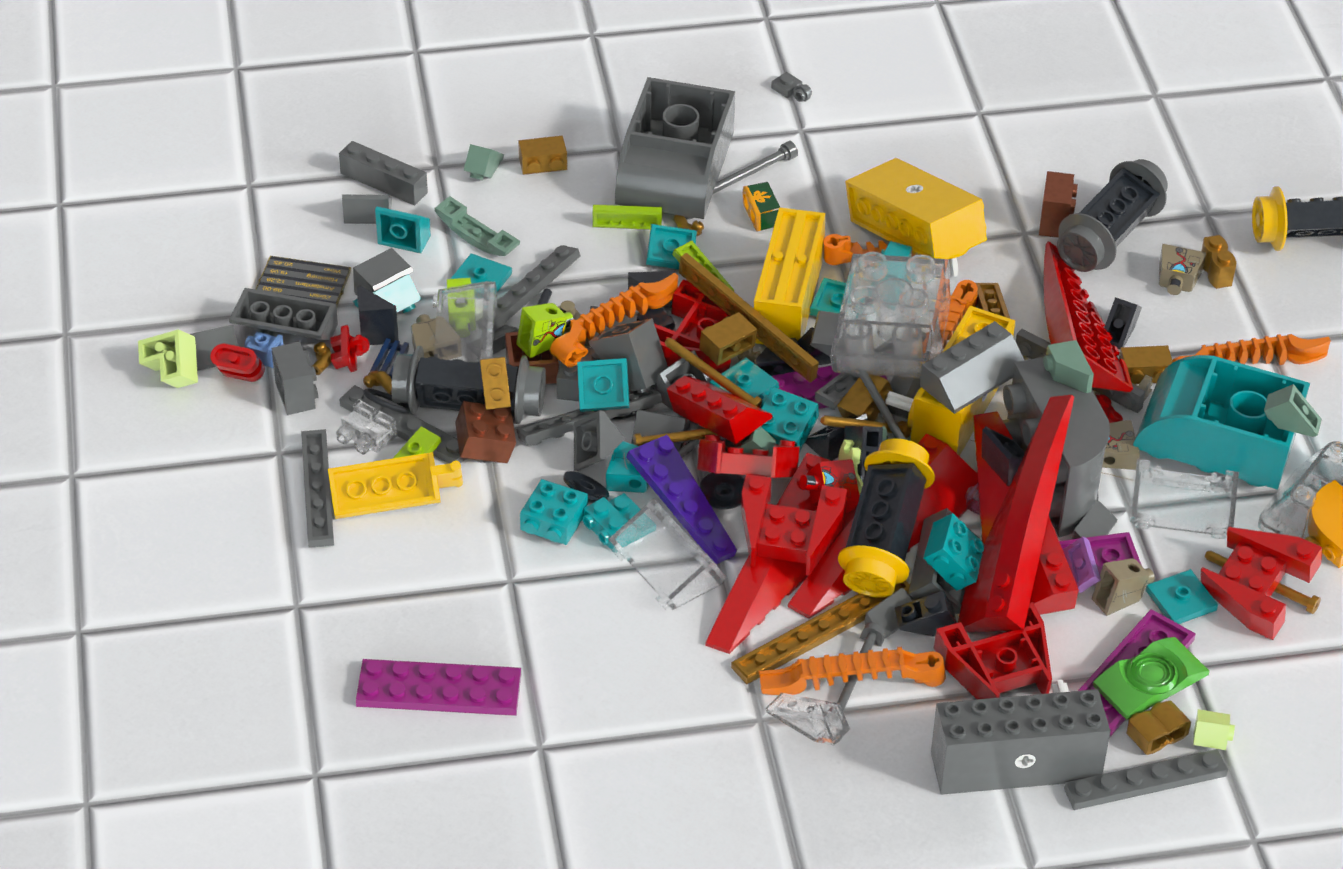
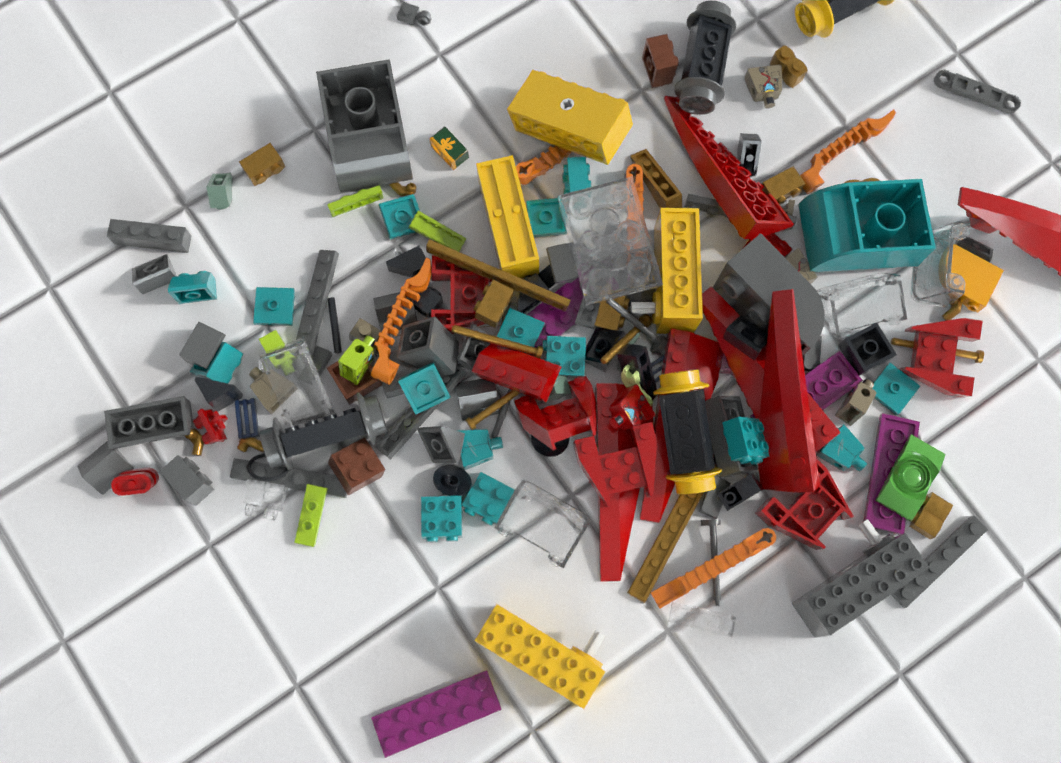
camera: 30 degrees left, 30 degrees up
yellowish green brick [138,329,198,388] -> none
medium blue brick [244,331,284,368] -> none
piece [256,256,351,309] -> none
dark grey plate [301,429,334,548] -> none
yellow hinge [328,452,463,519] -> none
sand green slope [434,196,520,256] -> none
pearl gold plate [480,357,511,410] -> none
dark purple wing [626,435,737,565] -> none
piece [713,140,798,194] -> none
dark grey slope [920,321,1025,414] -> none
sand green slope [1043,340,1094,393] -> none
medium lavender plate [1063,536,1101,593] -> none
yellowish green brick [1193,709,1235,750] -> none
sand green slope [1264,384,1322,437] -> none
none -> yellow piece [475,604,606,709]
none -> teal torso [816,424,867,472]
none -> black brick [838,322,897,376]

